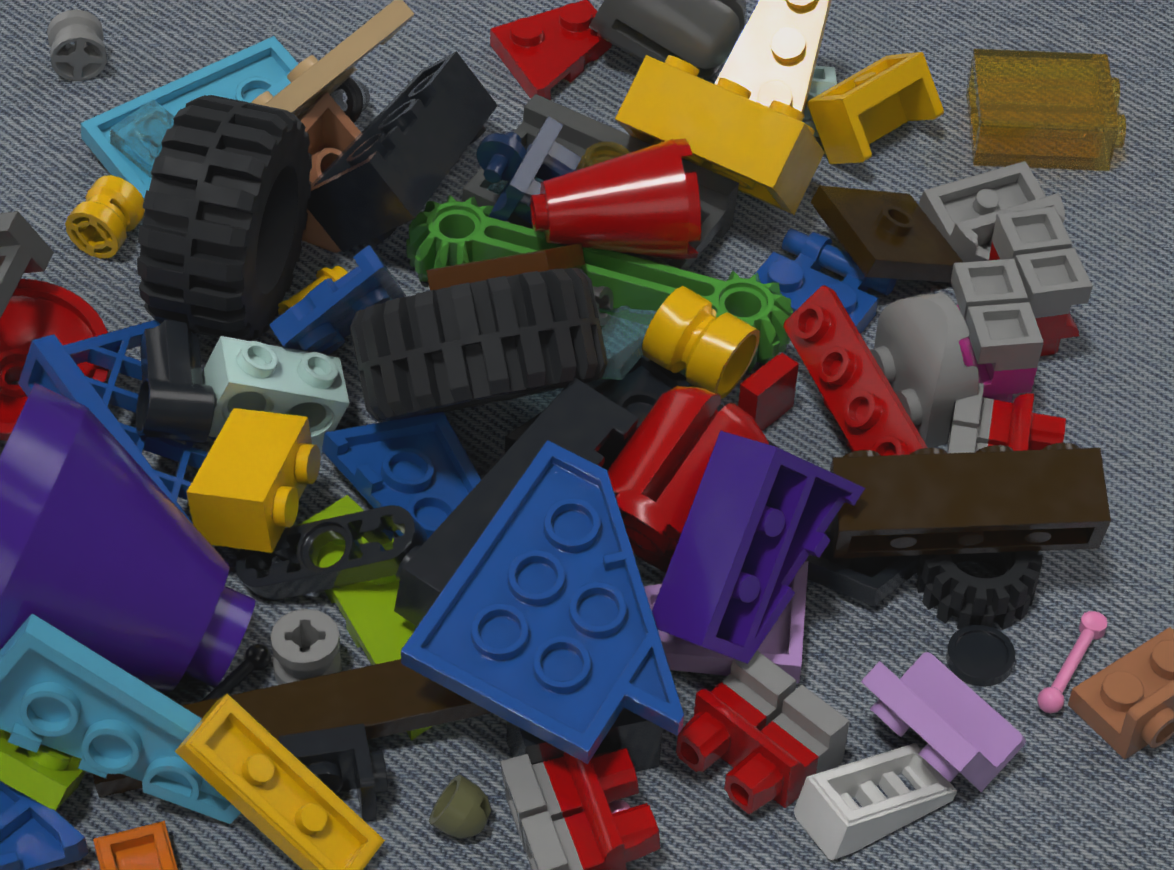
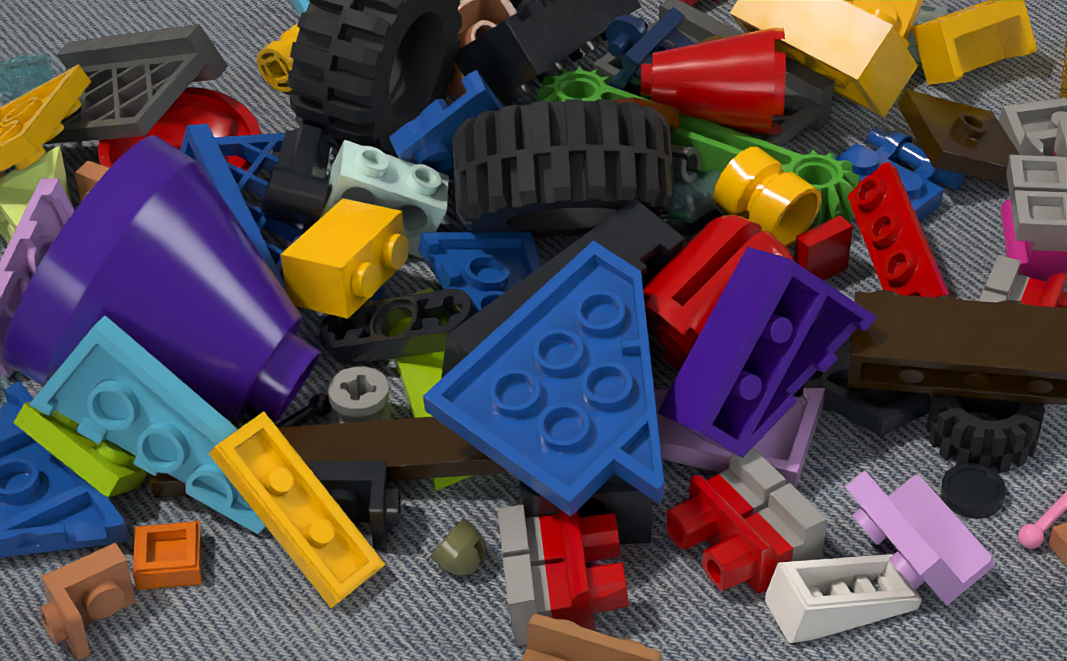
camera: 15 degrees right, 5 degrees down
light grey slope [870,292,979,448] -> none

